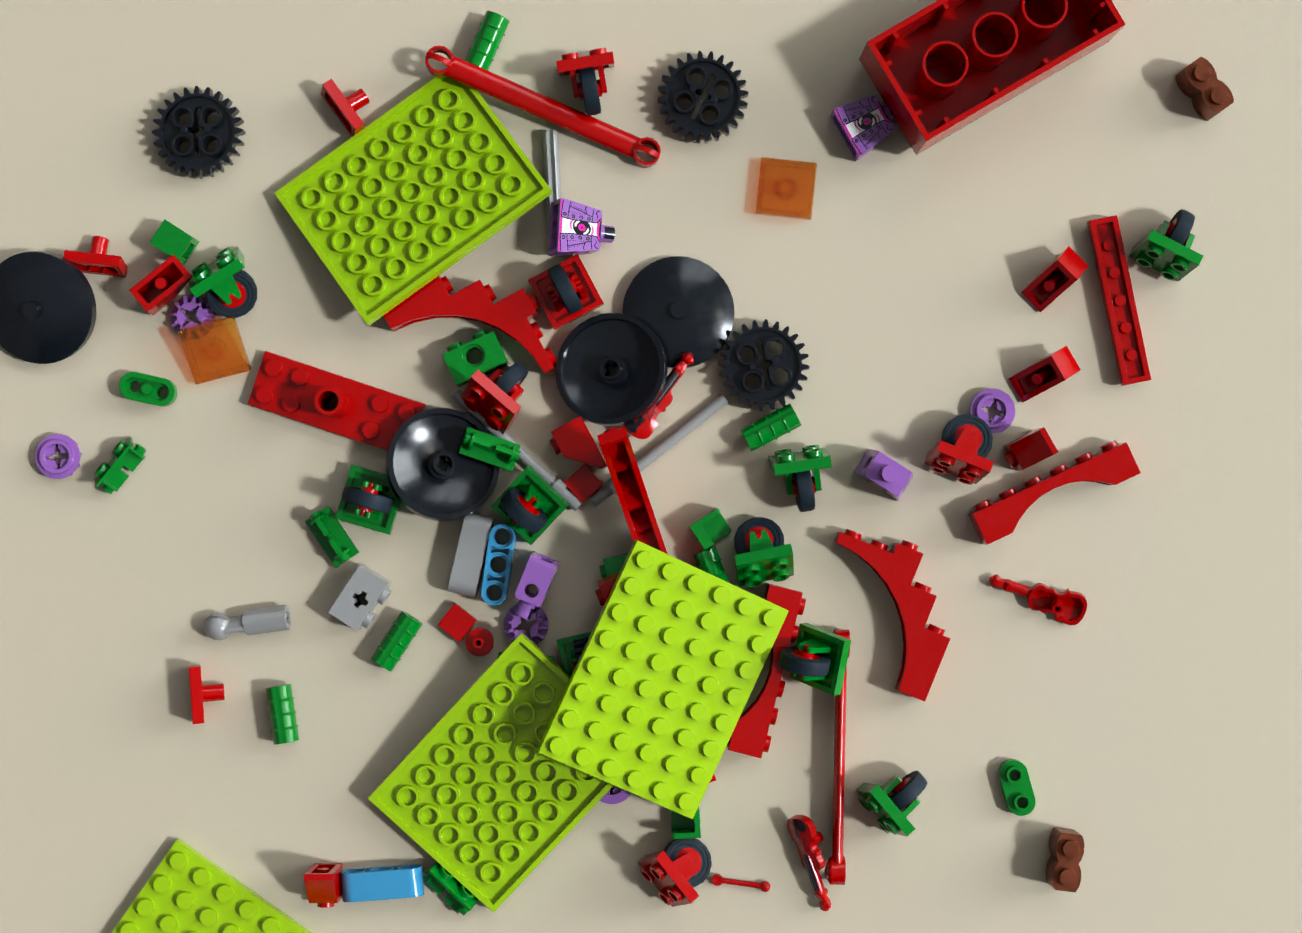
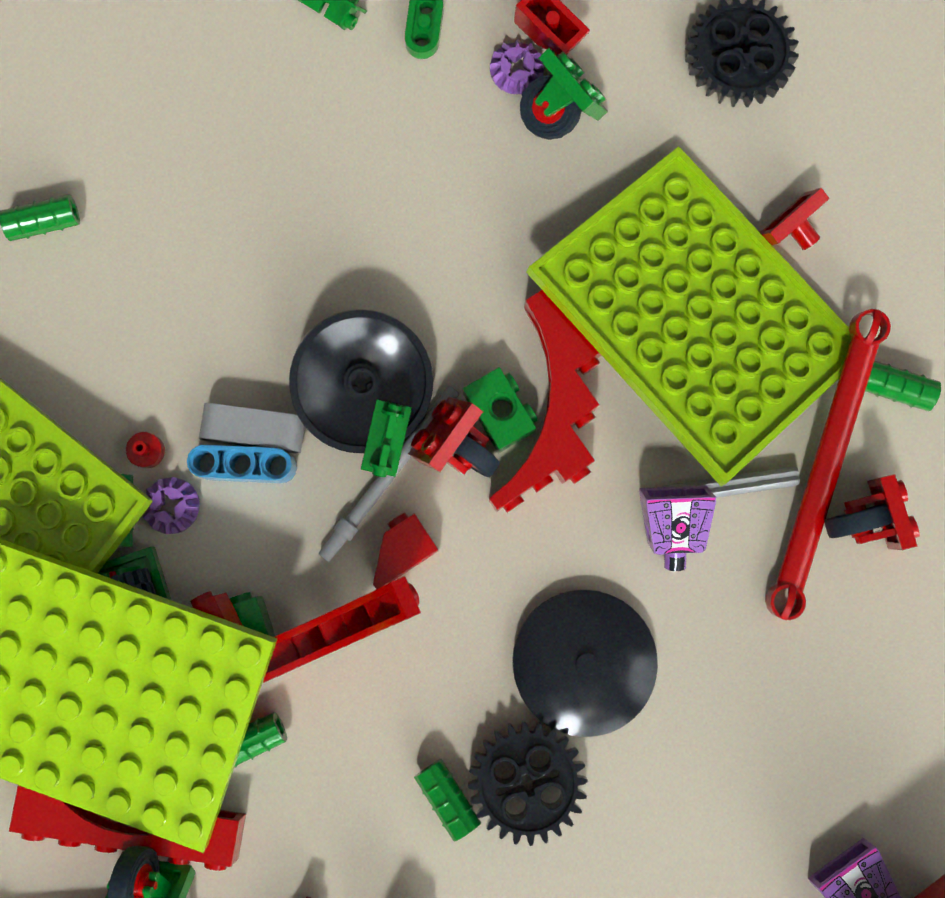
camera: 85 degrees right, 5 degrees down
green panel [150,219,199,265] -> none
clear orange plate [178,316,251,384] -> none
red tile [188,665,225,724] -> none
light grey piece [204,605,291,640] -> none
red plate [247,351,426,450] -> none
green hinge [305,506,359,568] -> none
light grey brick [328,564,392,631] -> none
green plate [335,465,400,535] -> none
green axle [371,611,423,671] -> none
red tile [438,603,477,642] -> none
green plate [490,465,570,545] -> none
medium lavender torso [514,552,561,620] -> none
red plate [528,254,604,330] -> none
black dish [556,313,667,426] -> none
red tile [564,464,603,503] -> none
light grey bar [590,394,728,507] -> none
red piece [623,353,694,439] -> none
black gear [658,51,748,144] -> none
green panel [689,508,731,550] -> none
green plate [734,517,794,587] -> none
clear orange plate [755,157,817,220] -> none
green plate [768,445,832,512] -> none

